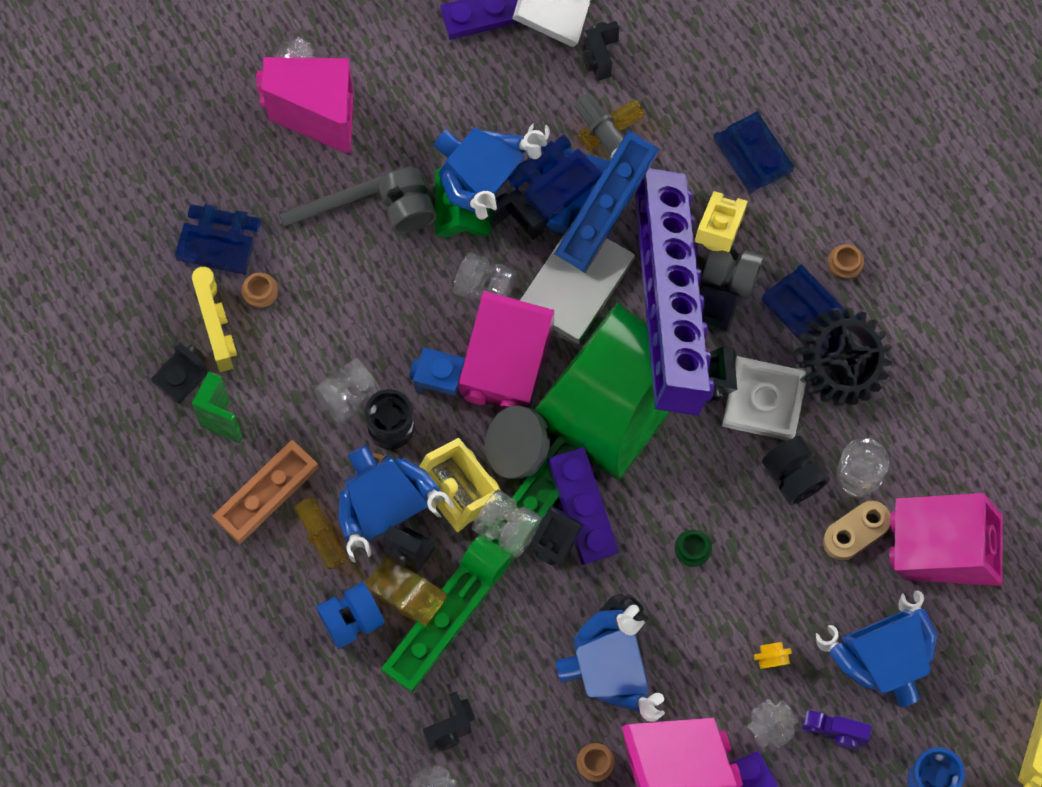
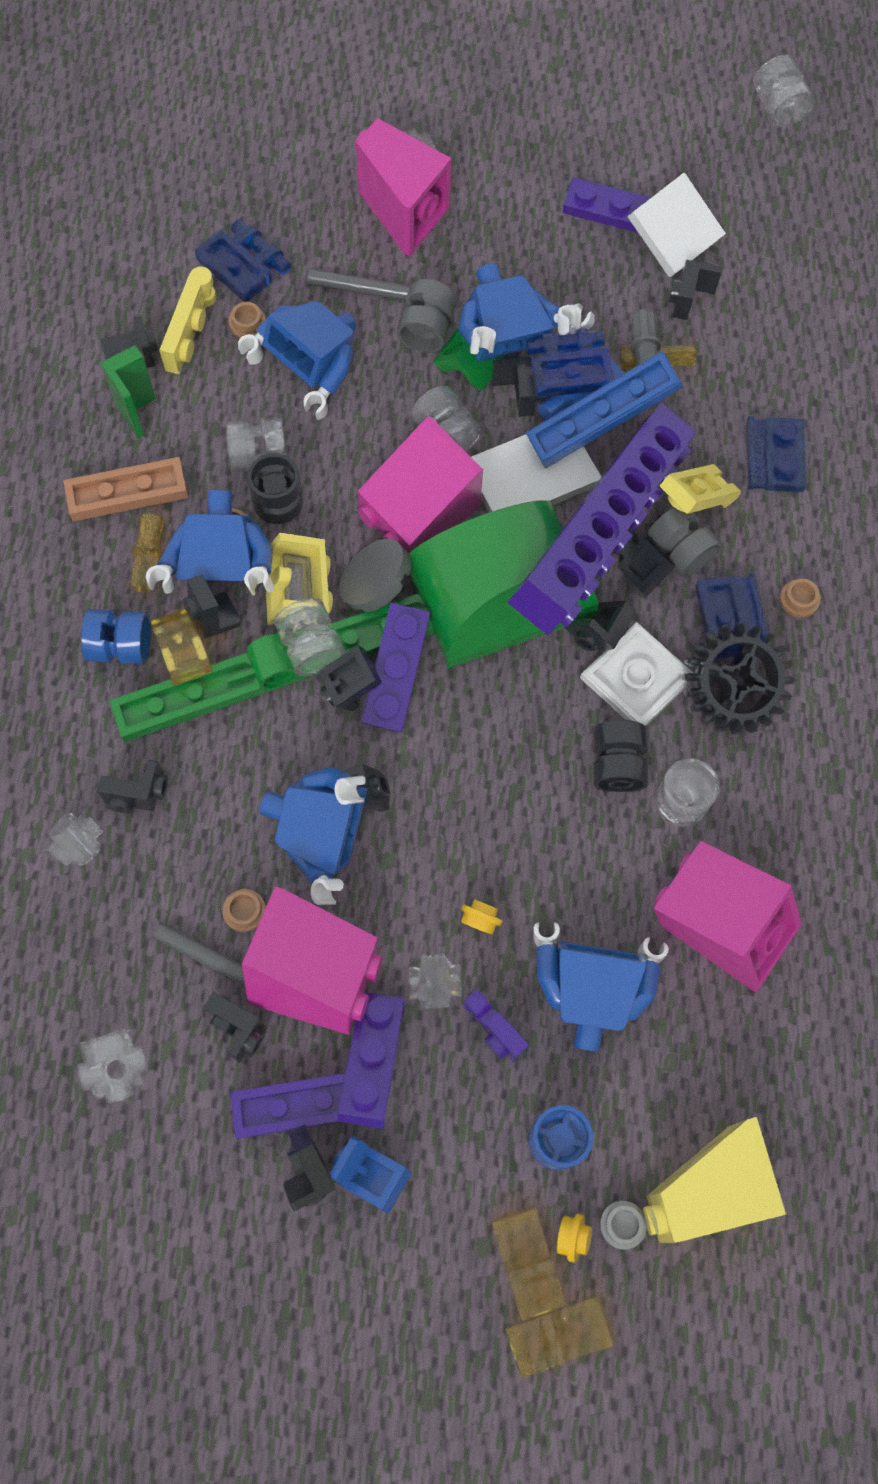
camera: 30 degrees right, 0 degrees up
blue bracket [410,347,465,396] -> none
dark green plate [674,530,712,567] -> none
tan plate [823,501,891,560] -> none
none -> blue torso [238,301,356,420]

